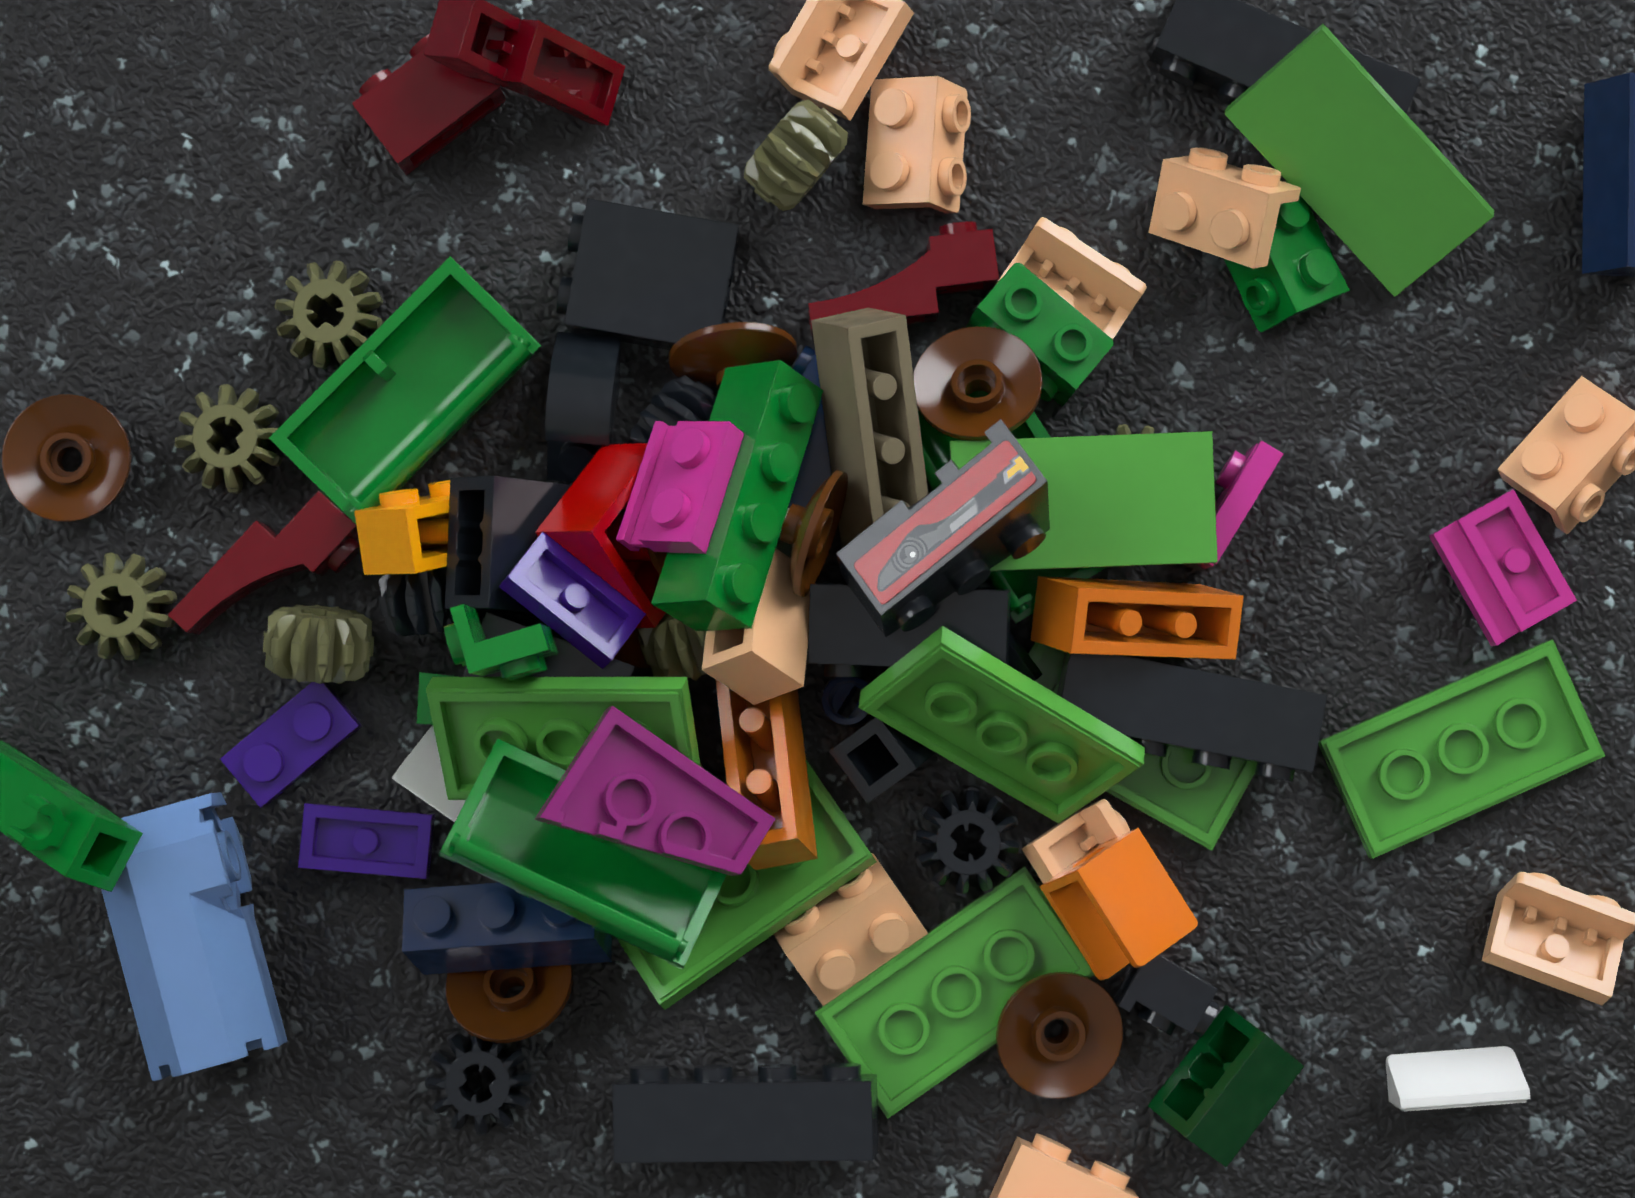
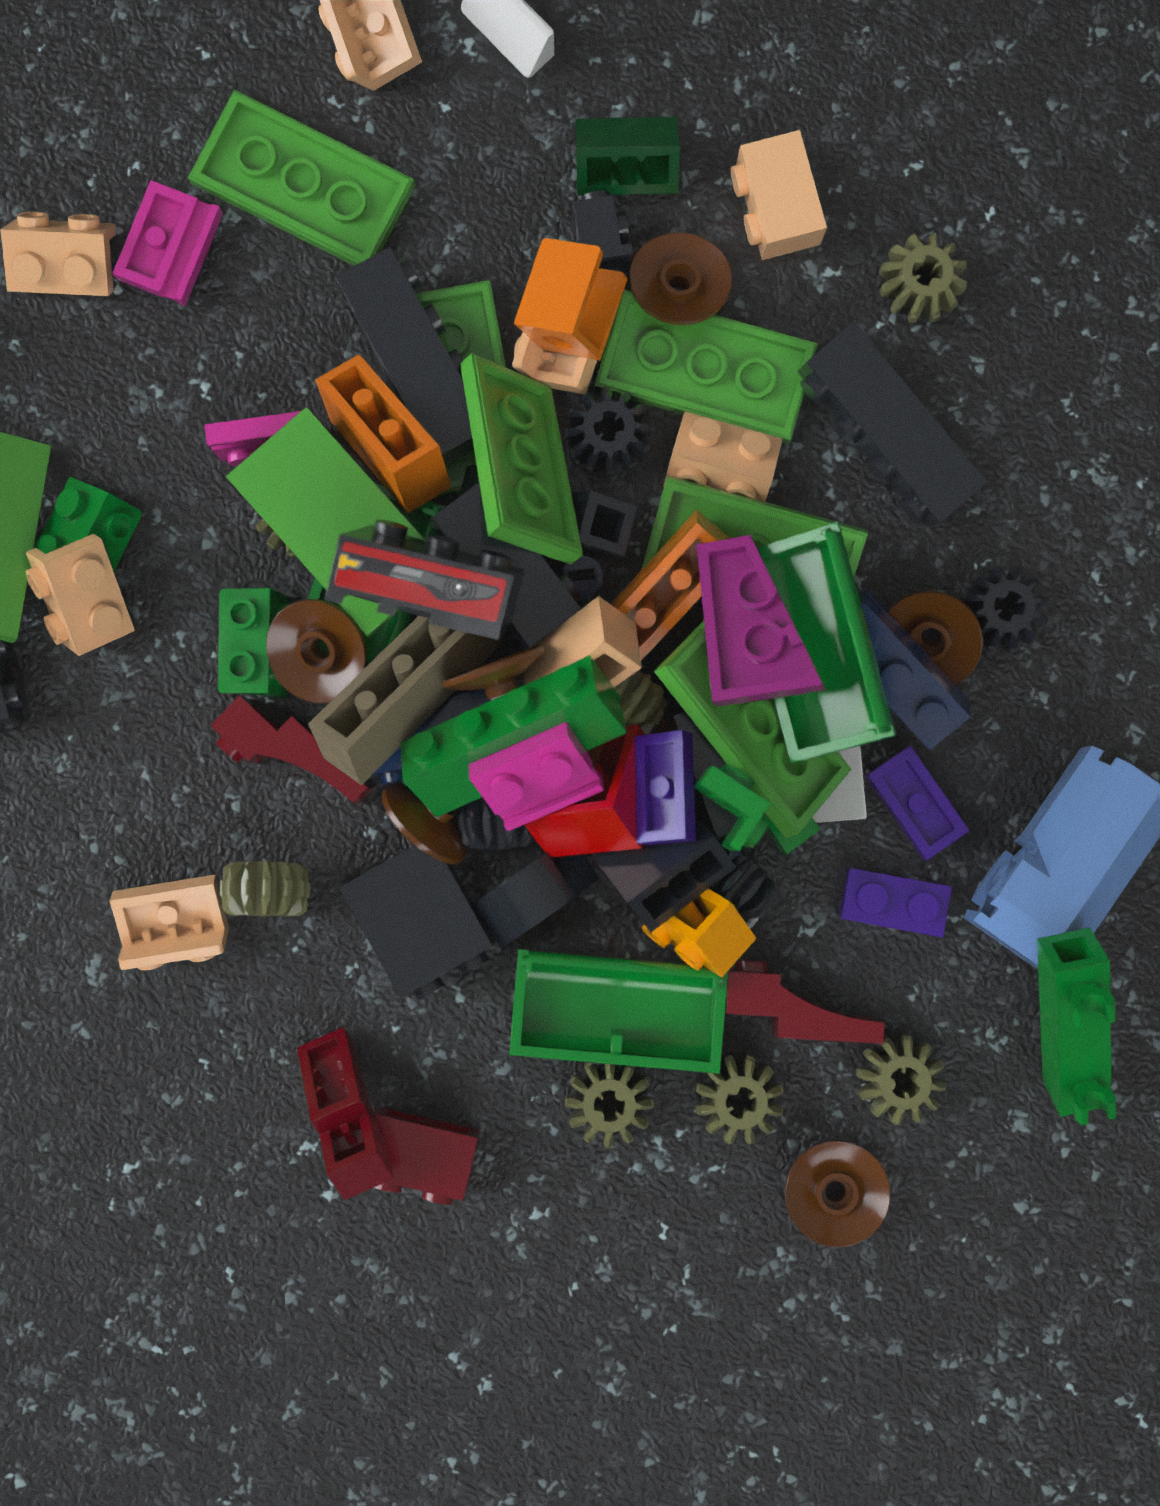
camera: 125 degrees left, 0 degrees up
olive gear [263,604,374,684] -> none
light nougat bracket [863,76,971,213] -> none
light nougat bracket [994,217,1147,340] -> none

